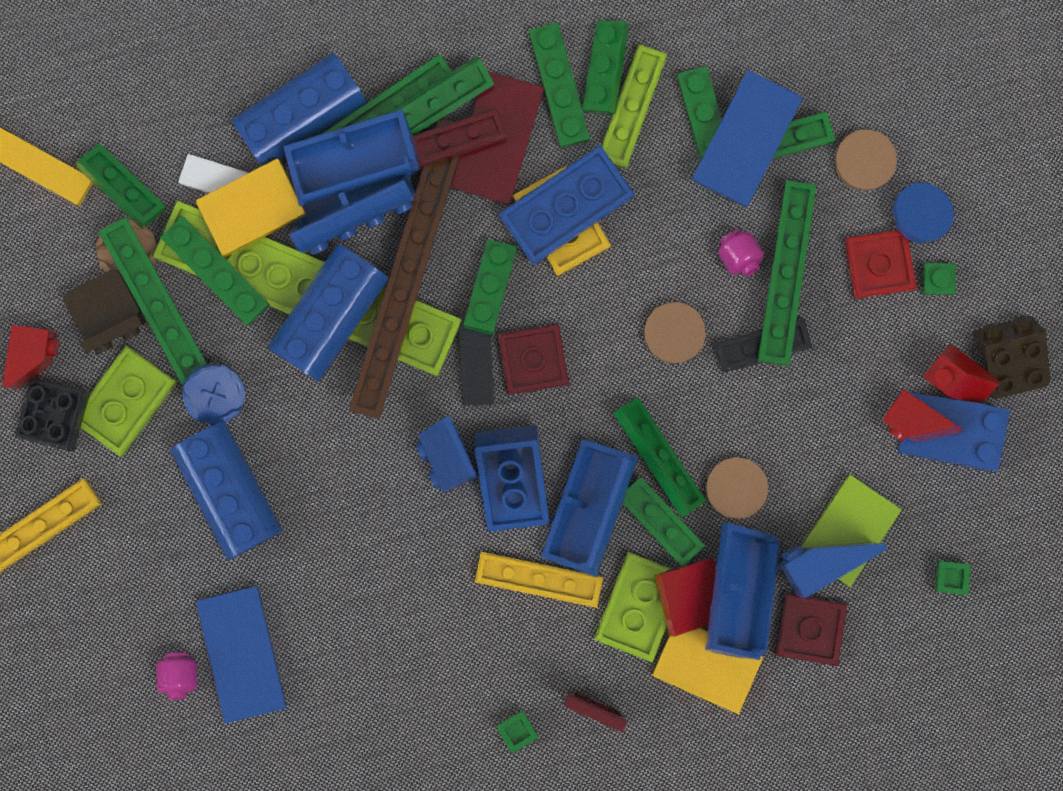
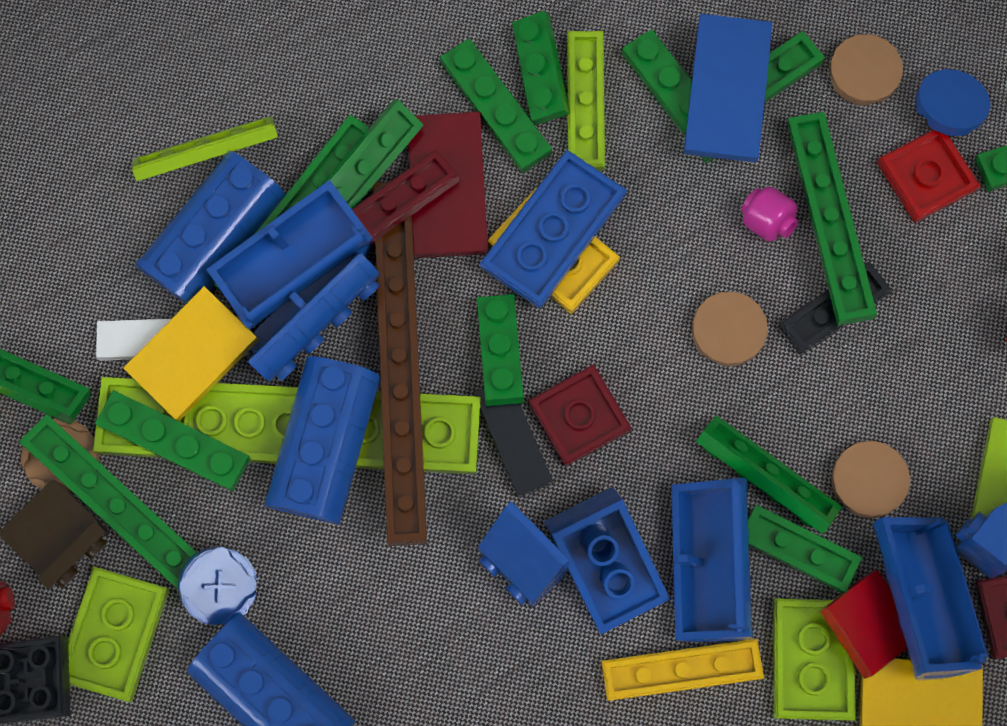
camera: 20 degrees left, 10 degrees down
none -> lime tile [132,116,278,182]

